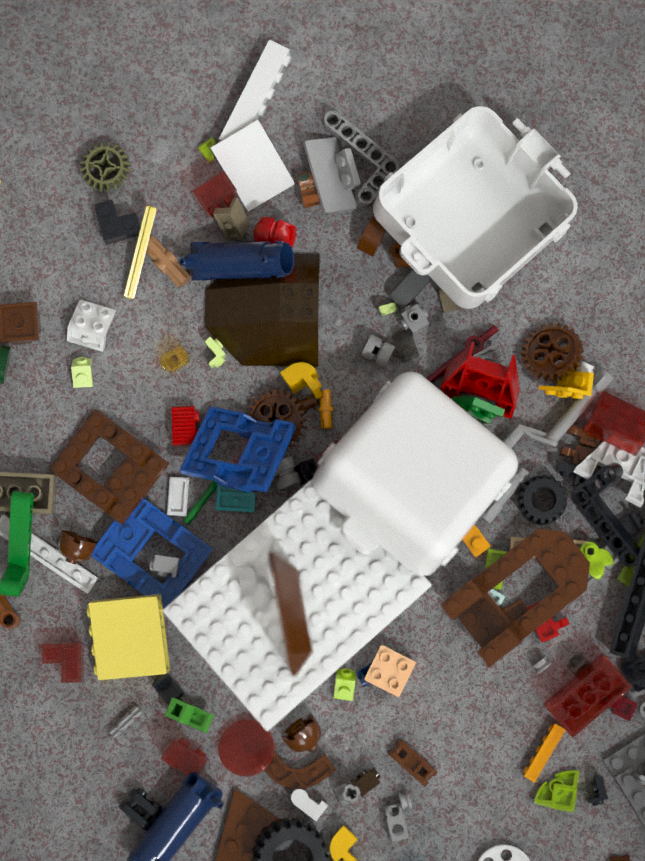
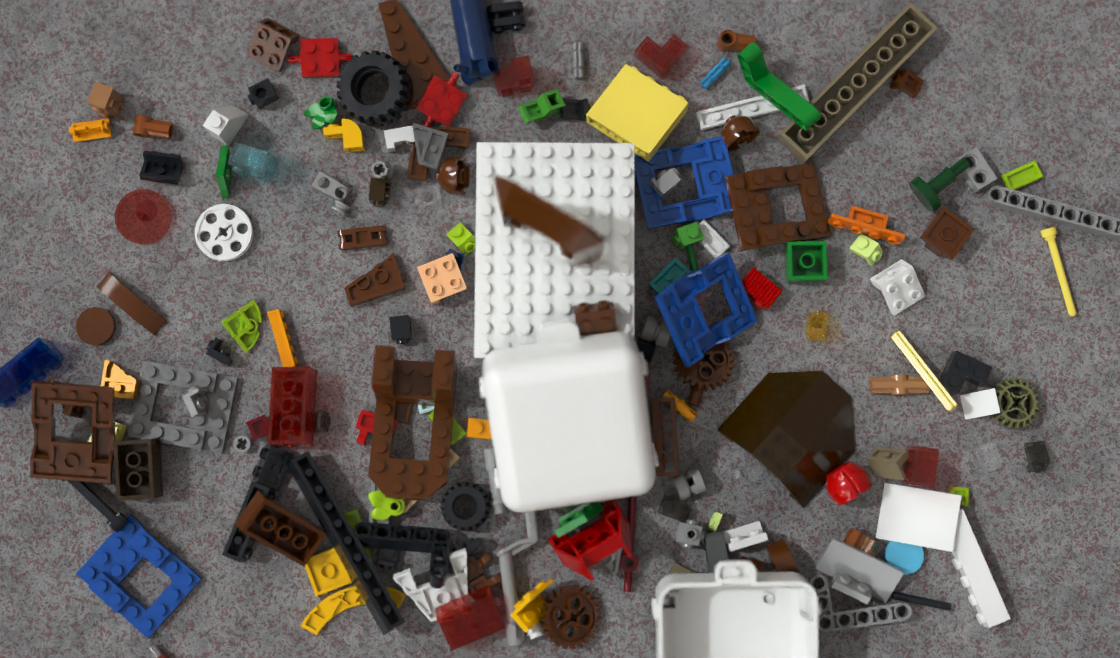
camera: 125 degrees right, 0 degrees up
dark blue piece [179,241,294,281] -> none
yellowish green bracket [205,337,226,368] -> none
clear red piece [219,719,275,777] -> none
yellow brick [280,362,323,399] -> none
light grey bush [532,656,552,674] -> none
none -> reddish brown wing [344,253,405,307]
none -> black brick [389,315,412,344]
none -> flat silver wing [412,123,448,171]
none -> red plate [415,71,467,128]
none -> reddish brown bracket [573,300,617,336]
none -> reddish brown fence [651,397,680,477]
none -> bright green bracket [672,222,704,250]
none -> dark azure axle [700,57,731,89]
none -> white bracket [724,521,768,551]
none -> green brick [784,241,828,283]
none -> orange bracket [827,206,906,245]
none -> medium azure tile [884,541,924,575]
none -> black bar [892,591,952,611]
none -> white sticker [960,388,1000,420]
none -> clear smoke bracket [1024,441,1051,473]

